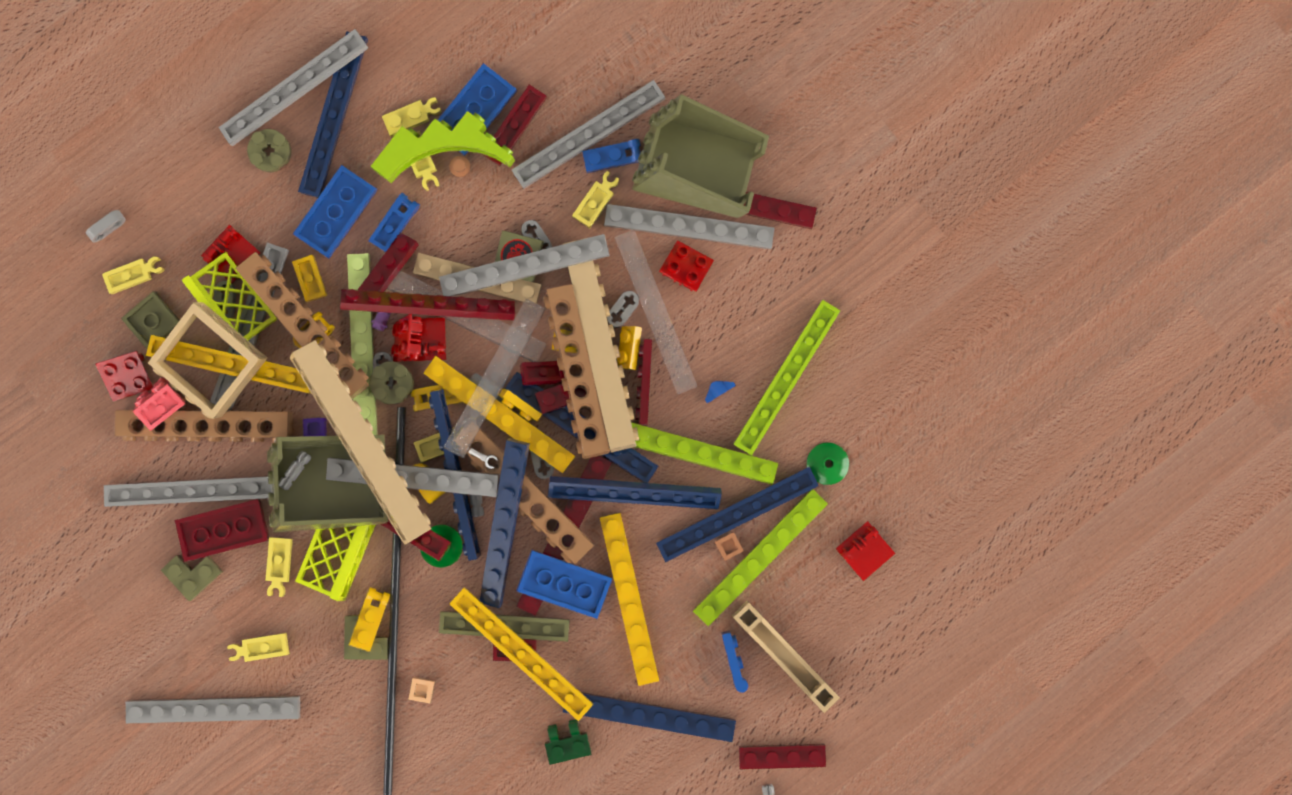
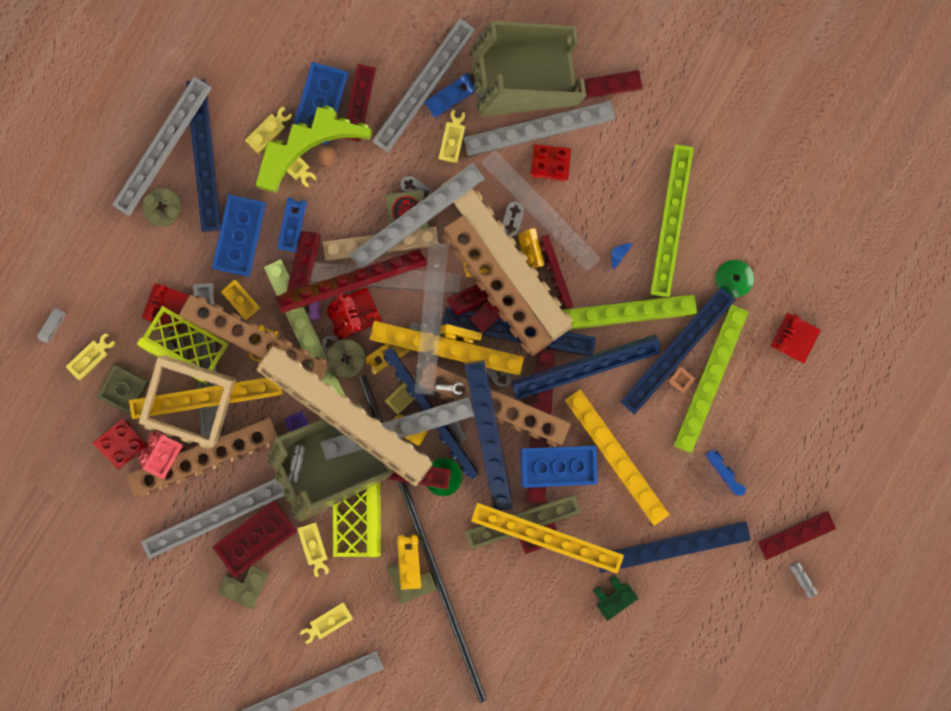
camera: 20 degrees left, 0 degrees up
light nougat plate [409,677,435,703] -> none
tan arch [732,601,840,713] -> none

